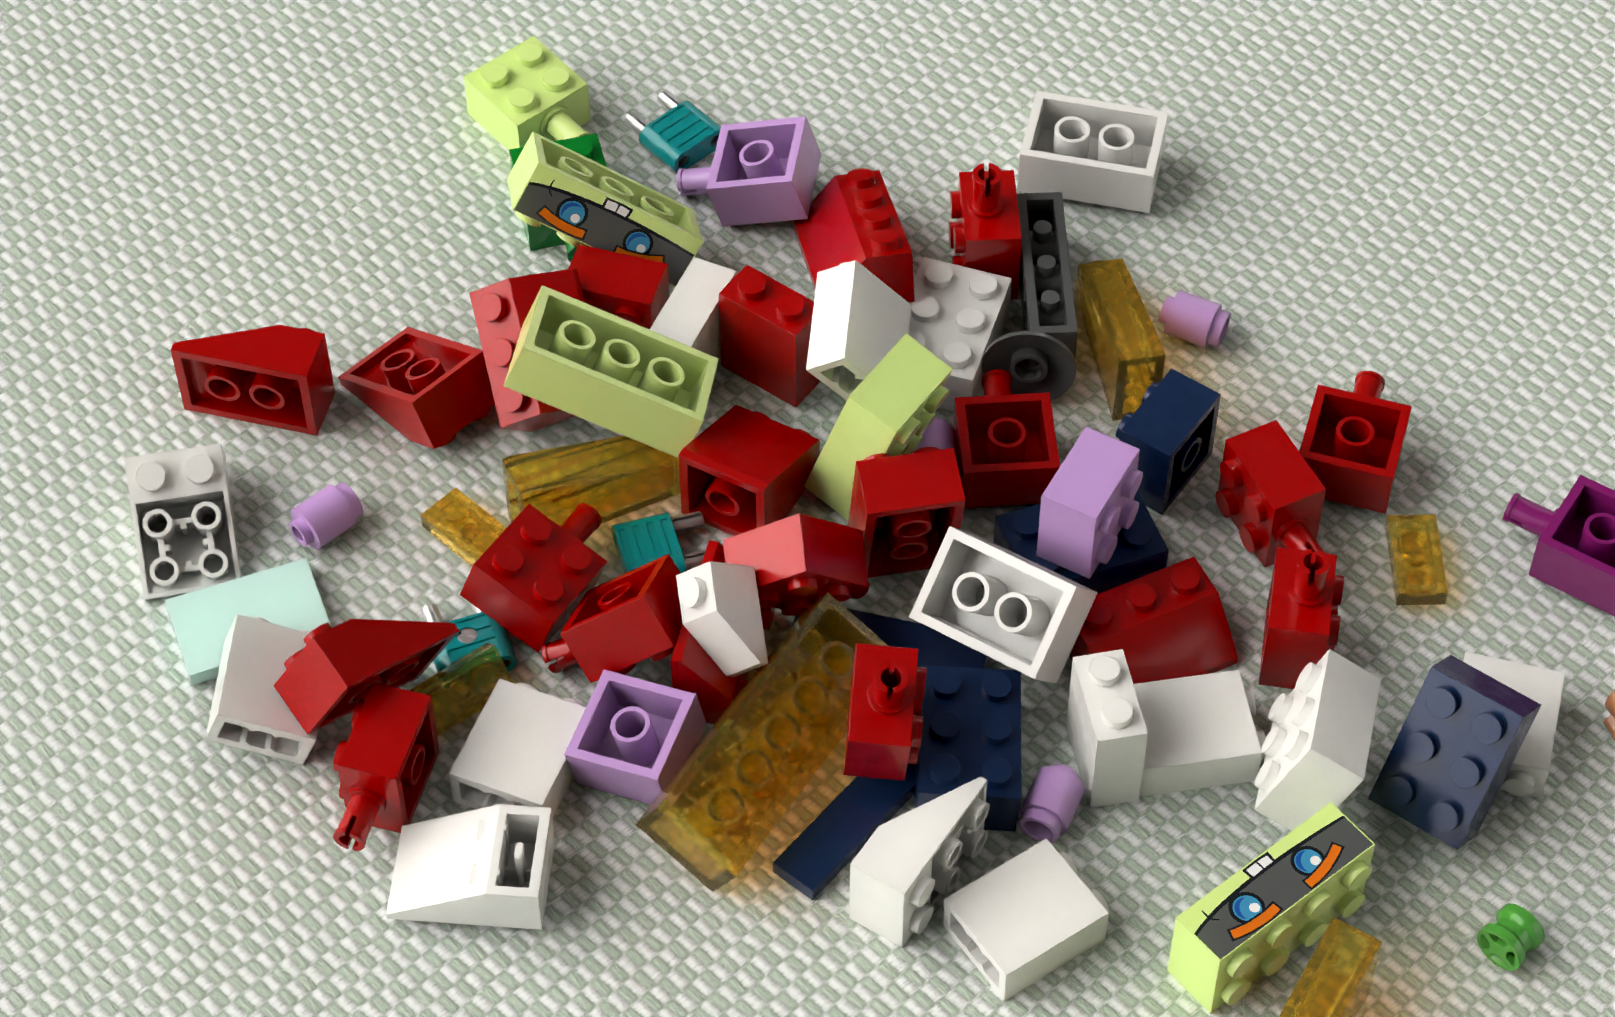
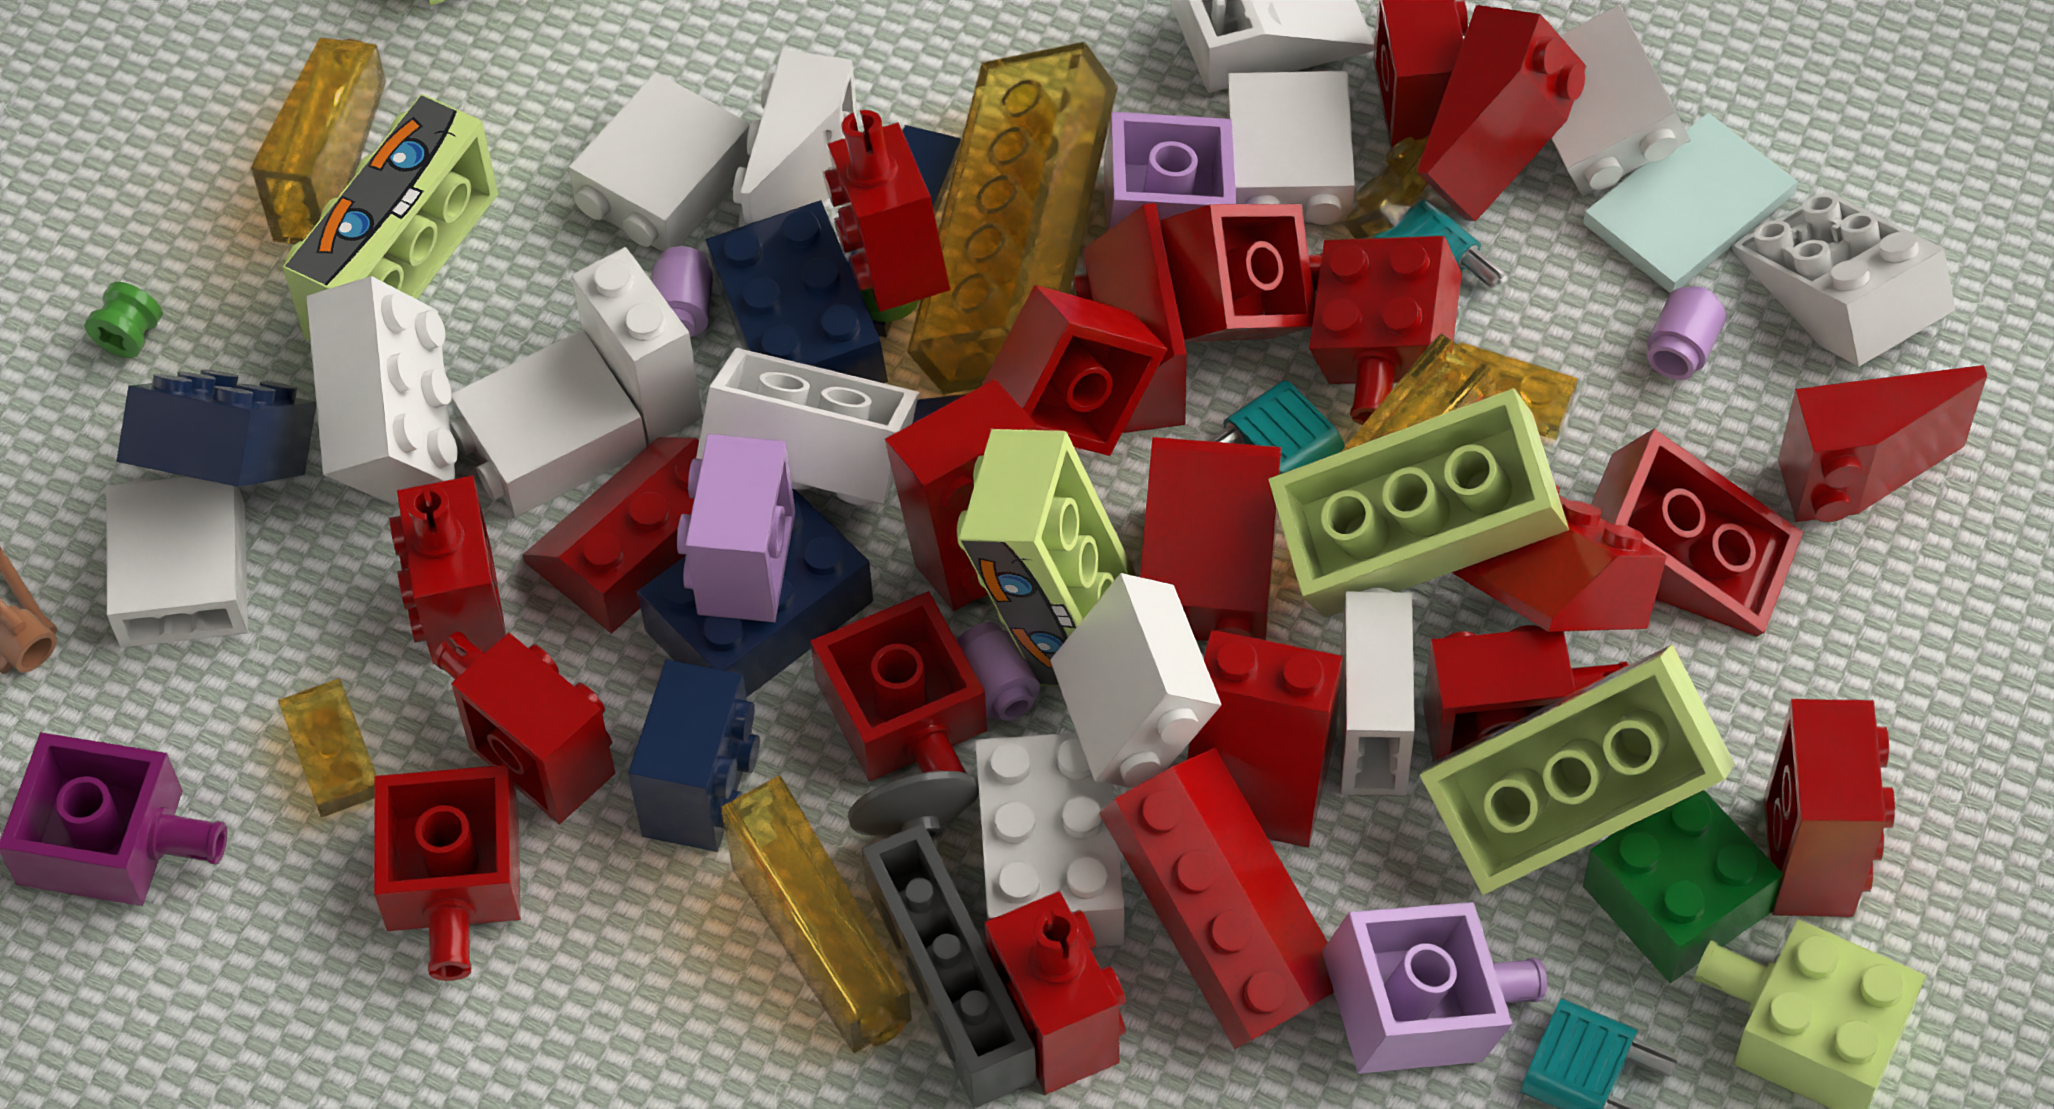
camera: 160 degrees right, 5 degrees up
white slope [676,561,768,677] -> none
lavender brick [1159,290,1231,348] -> none
none -> red brick [1763,699,1895,917]

